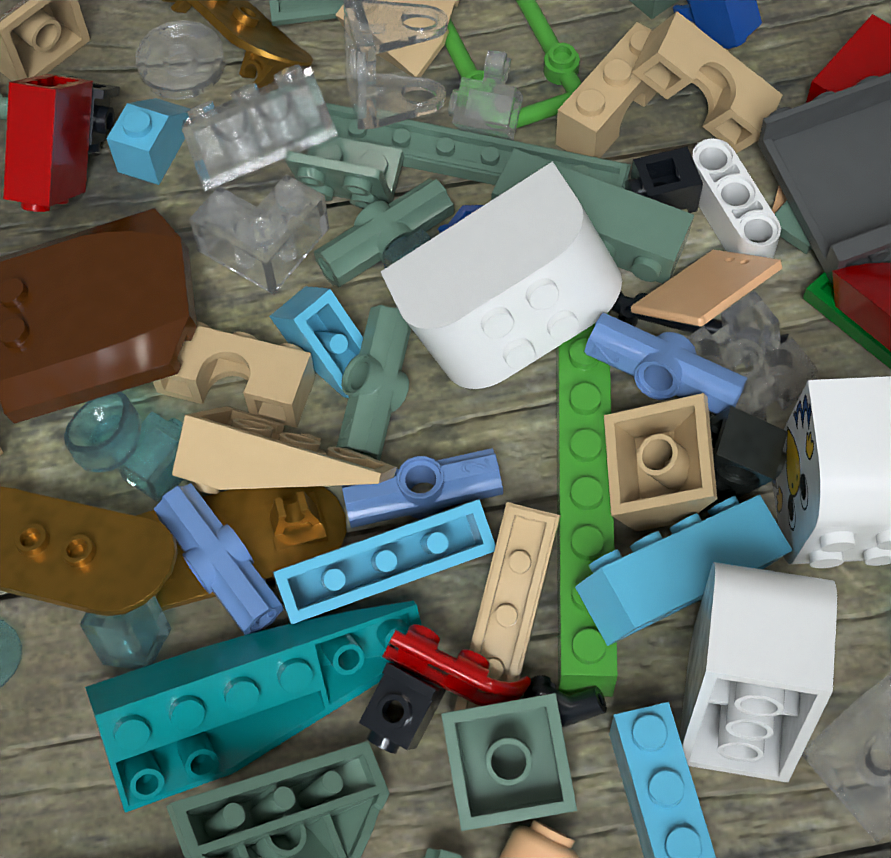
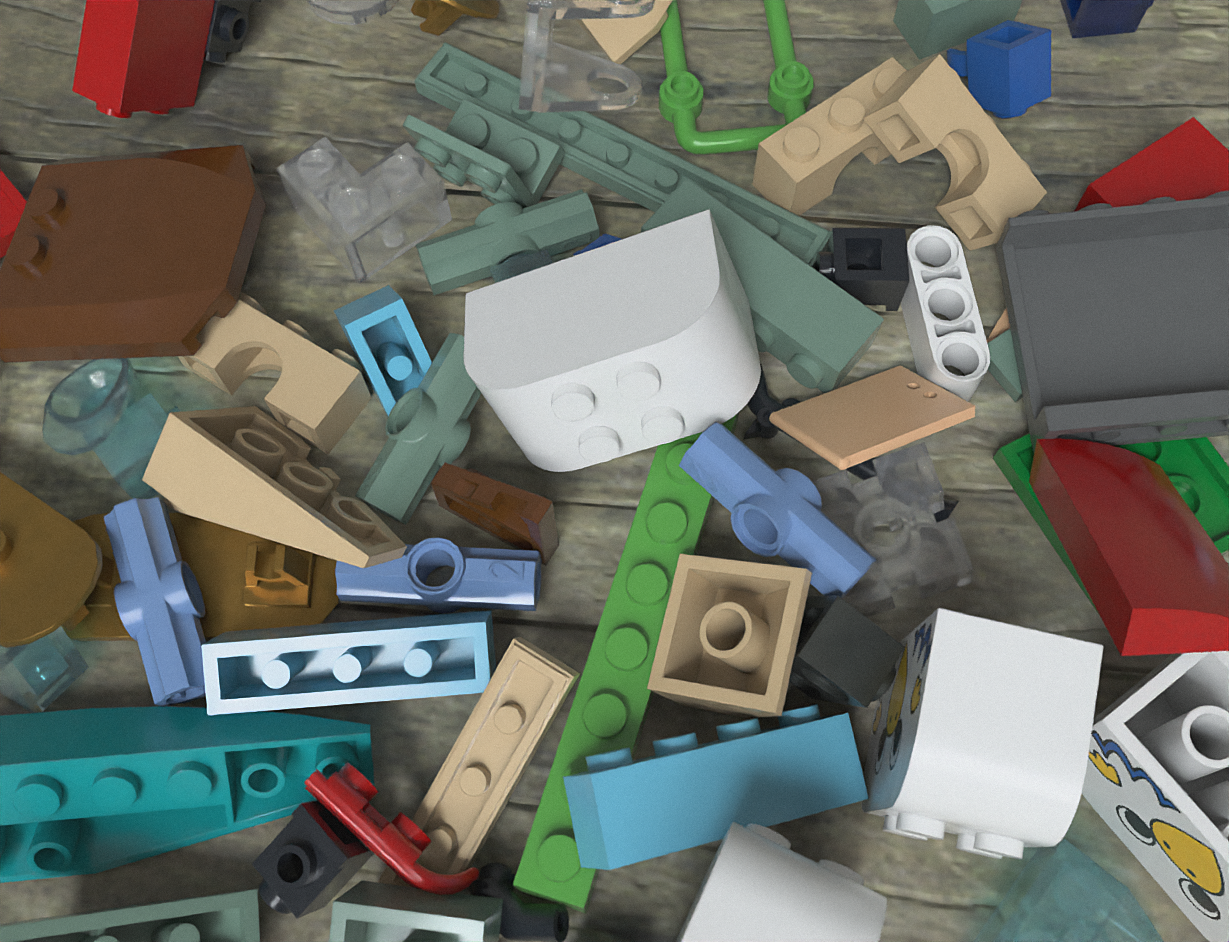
camera: 15 degrees right, 5 degrees up
medium azure slope [106,98,198,185] -> none
clear slope [182,65,338,191] -> none
clear brick [448,50,523,141] -> none
none -> reddish brown wing [431,462,559,566]

